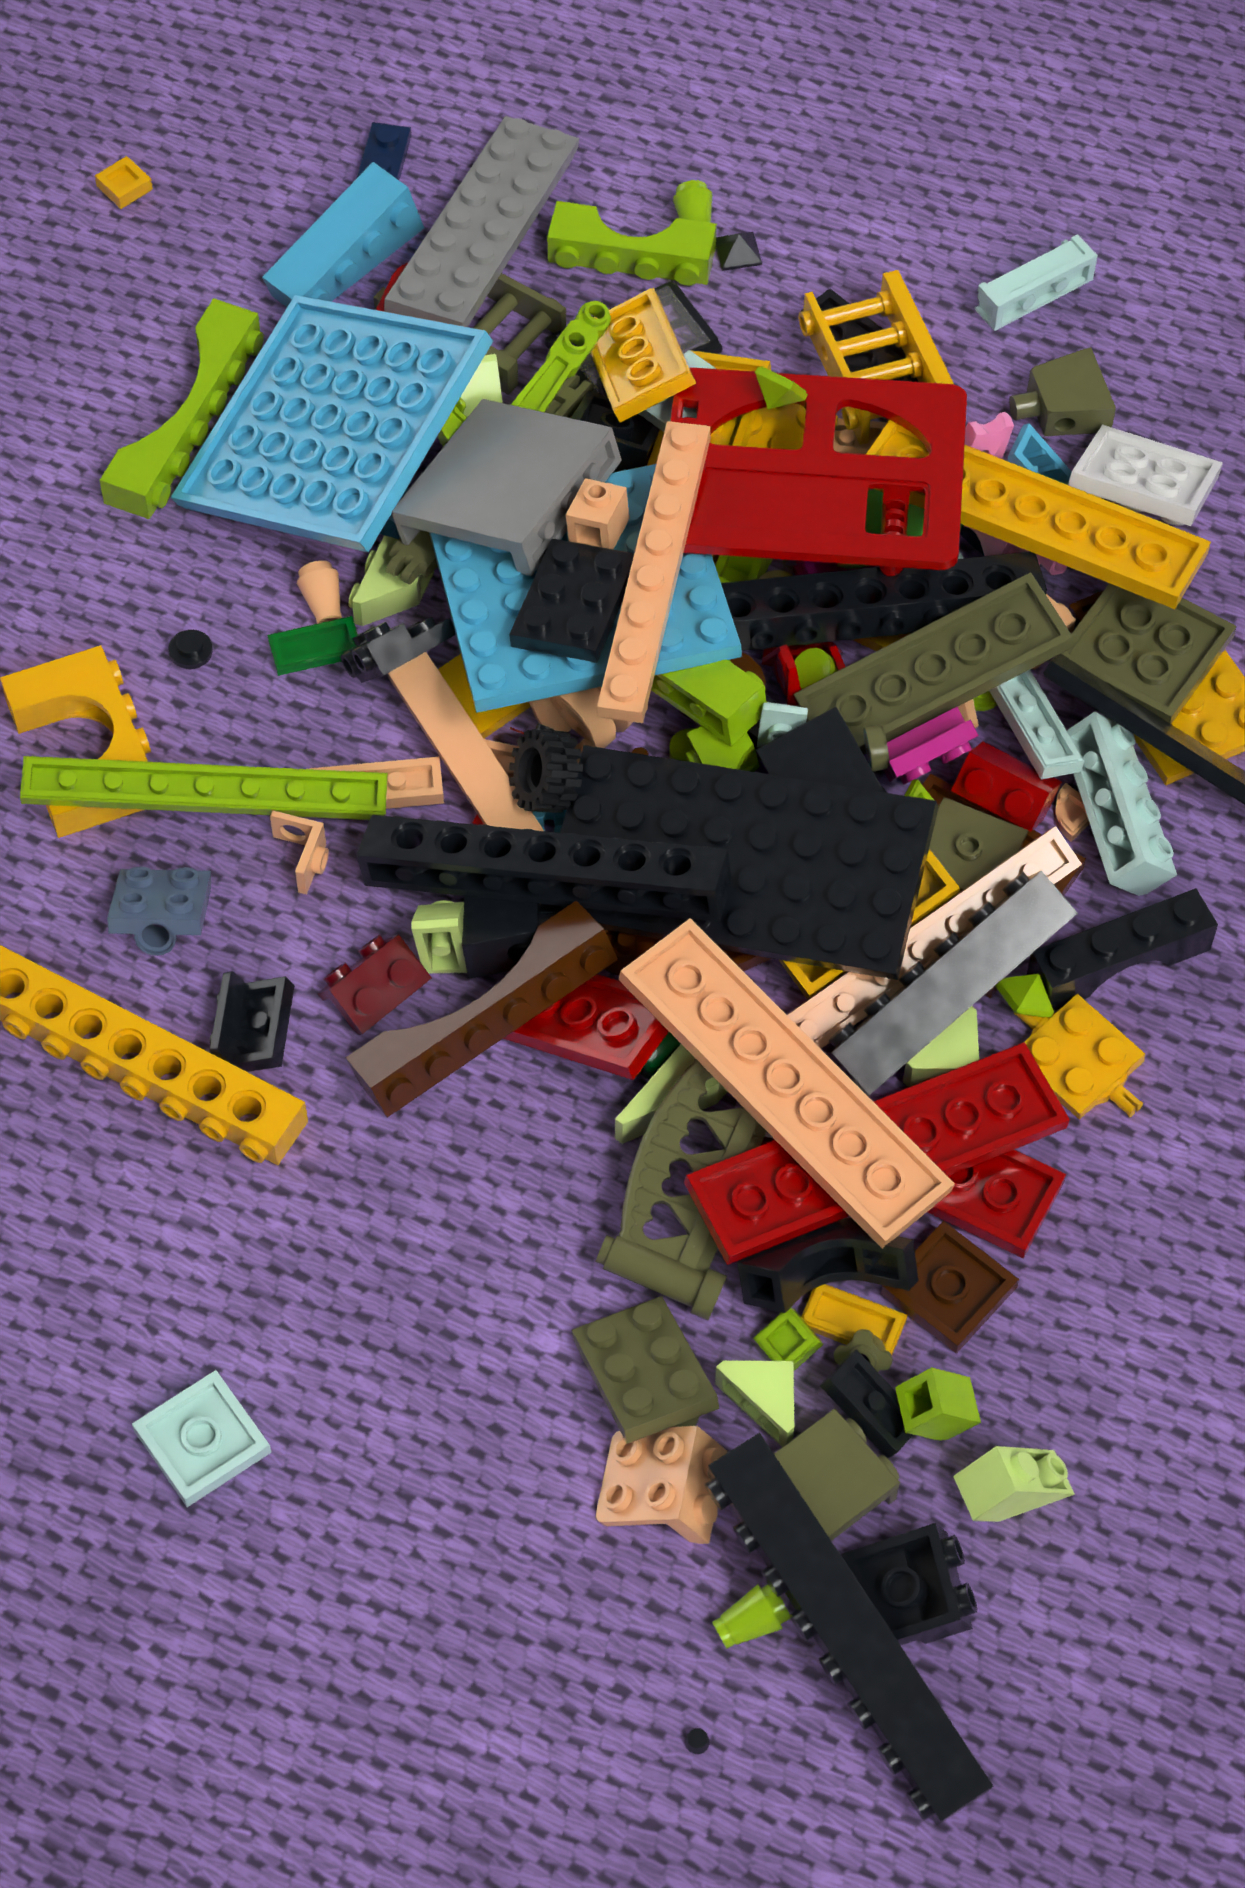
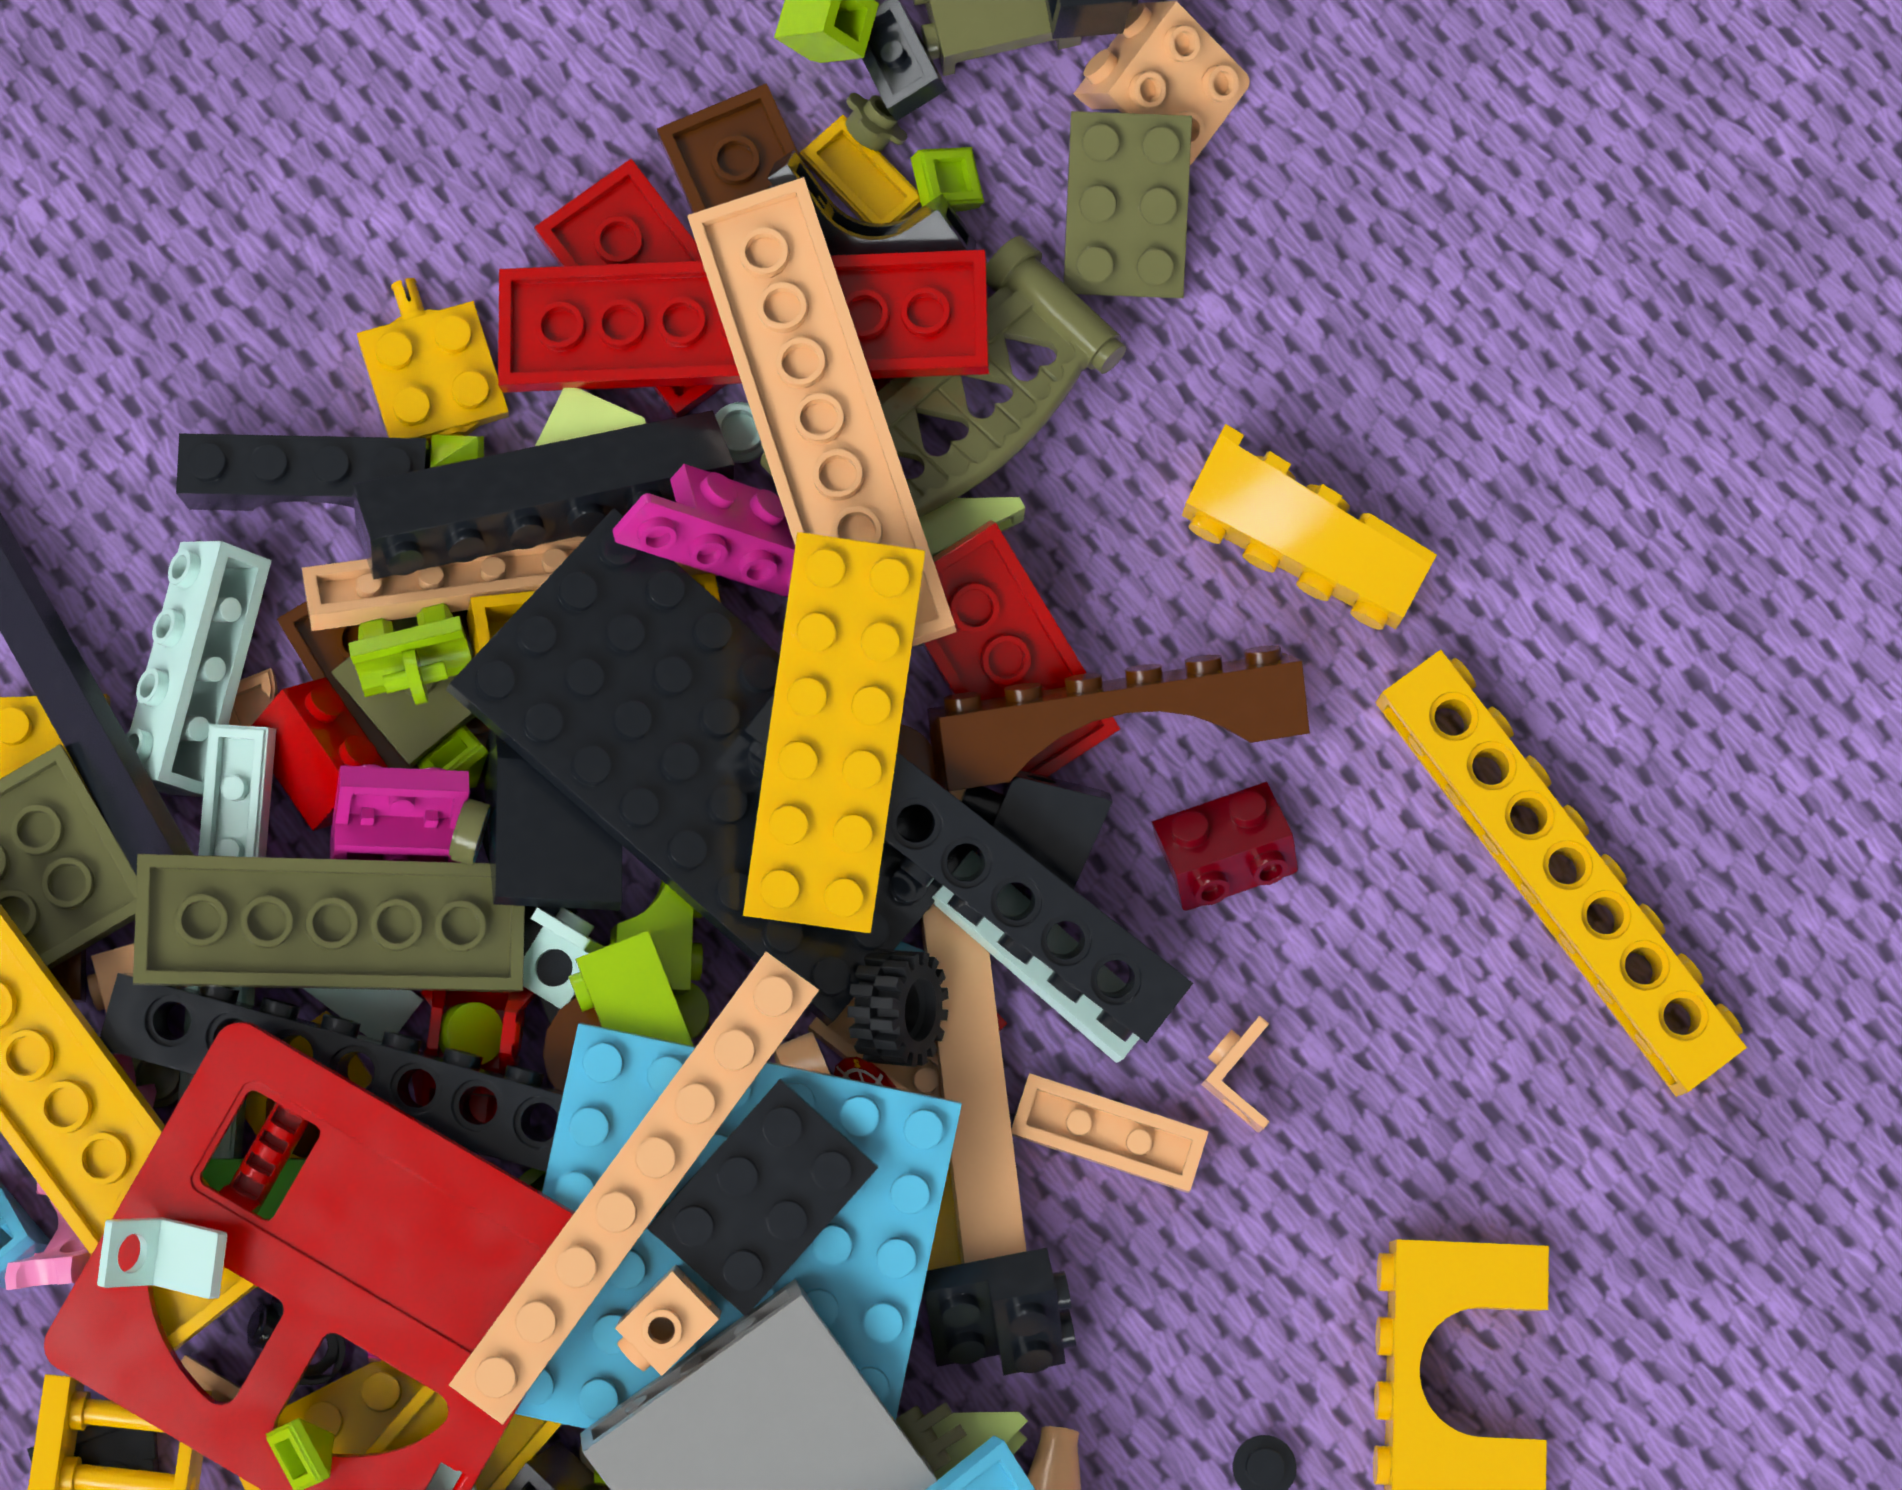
camera: 160 degrees left, 20 degrees up
lime tile [20,756,387,820] -> none
sand blue plate [107,867,211,956] -> none
light aqua plate [132,1370,272,1507] -> none
black bracket [209,971,295,1072] -> none
green tile [268,616,358,676] -> none
yellowish green slope [411,900,467,974] -> none
yellowish green slope [715,1360,795,1447] -> none
none -> light aqua bracket [97,1217,227,1299]
none -> lime hips [348,603,473,705]
none -> dark pink bracket [613,464,795,597]
none -> yellow plate [743,532,926,933]
none -> yellow wedge [1182,424,1437,630]

